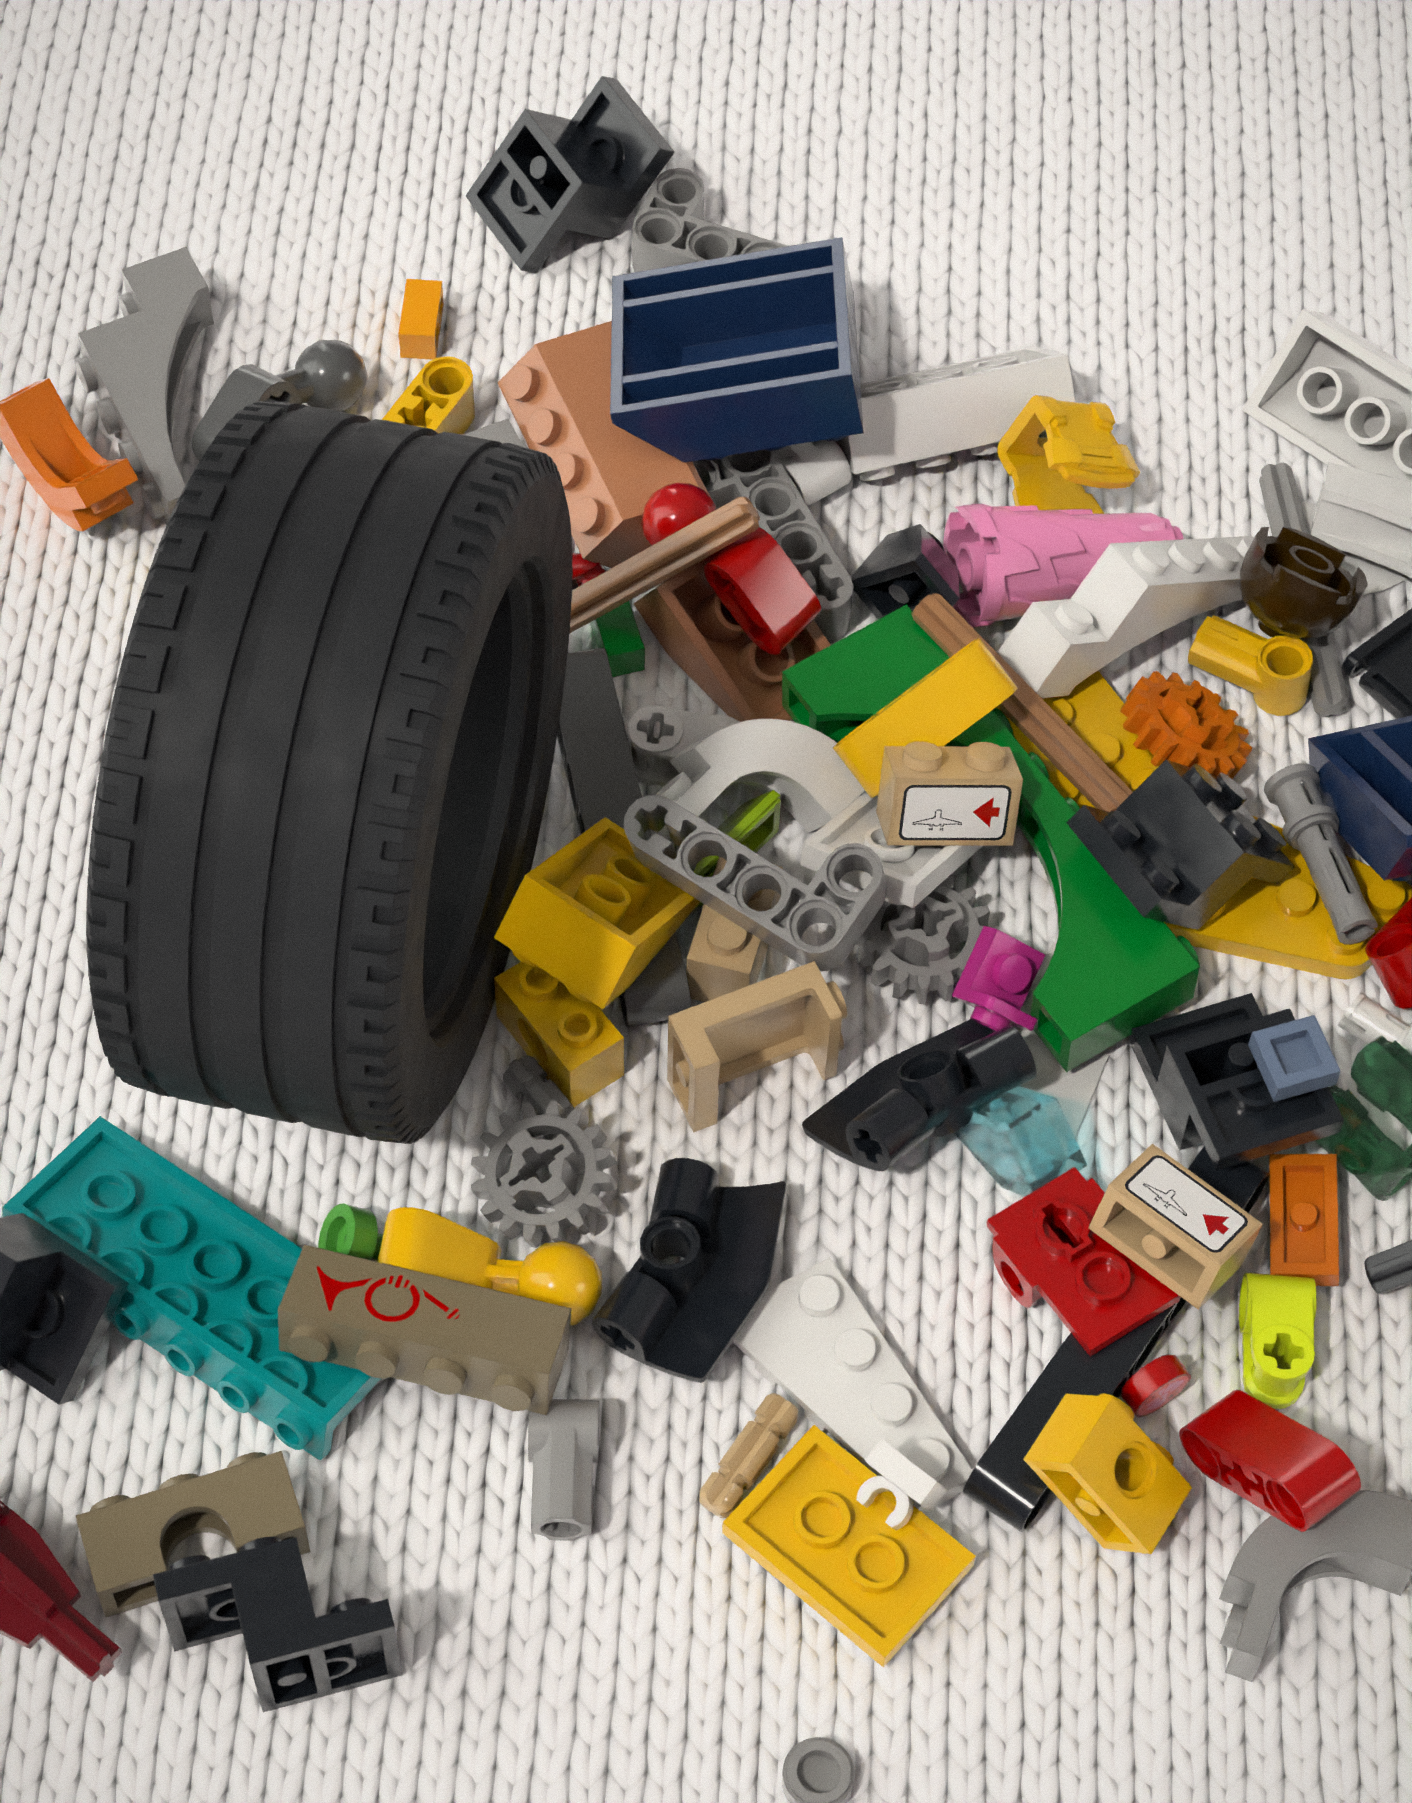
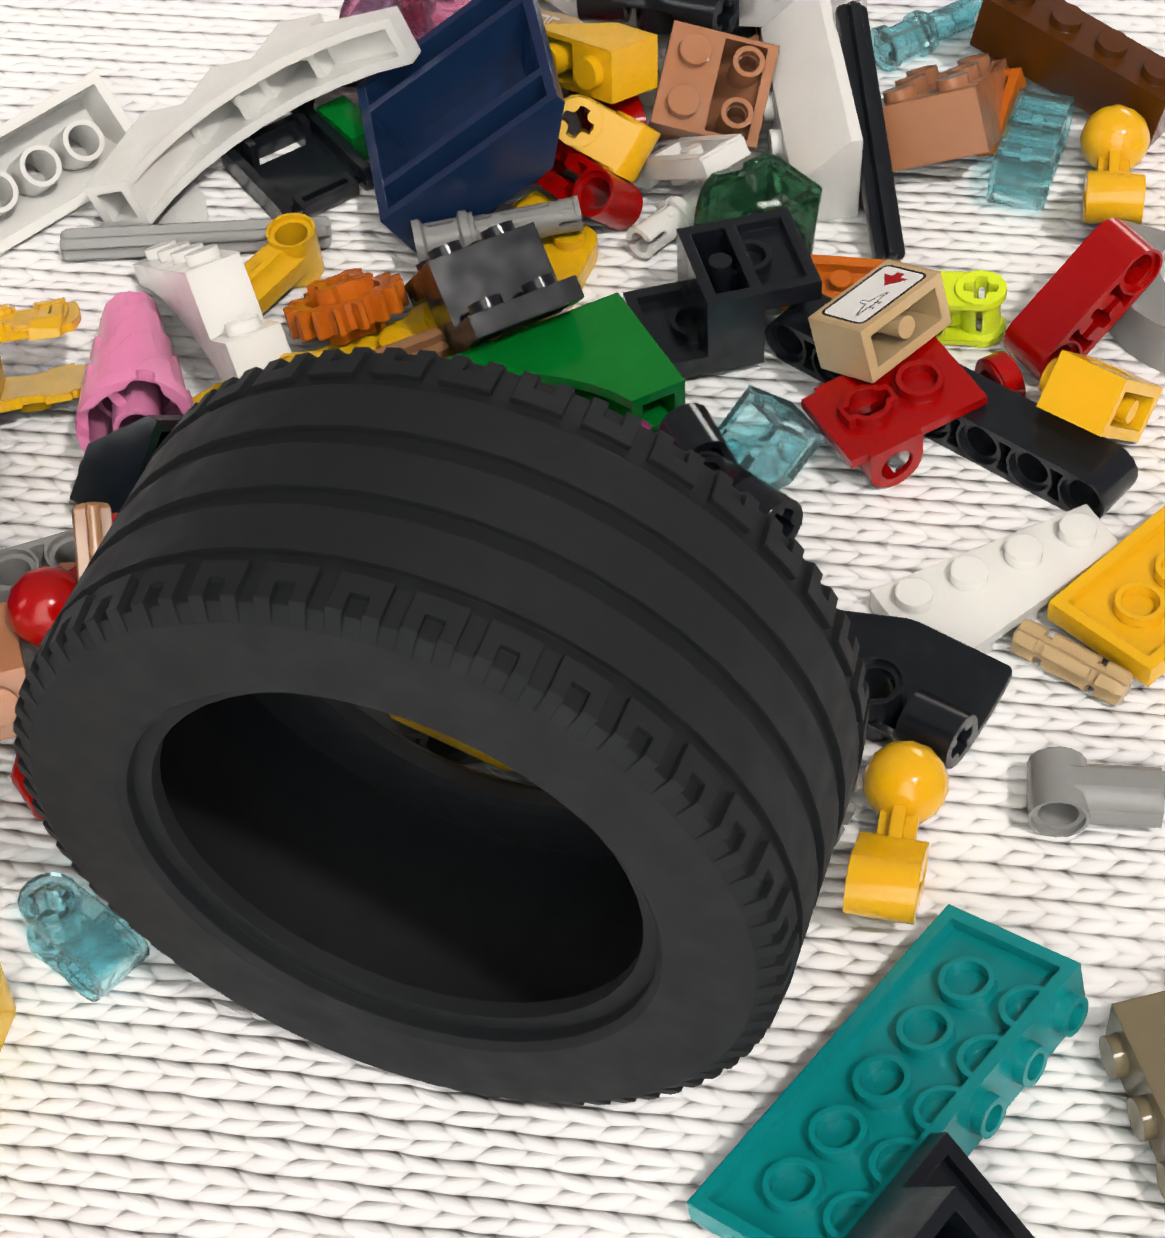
camera: 80 degrees left, 10 degrees down
dark tan brick [278,1245,572,1415] -> none
bright green tile [318,1203,383,1260] -> none
white tile [856,1438,947,1530] -> none
dark brown cylinder [1240,527,1368,640] -> none
sand blue plate [1248,1015,1341,1102] -> none

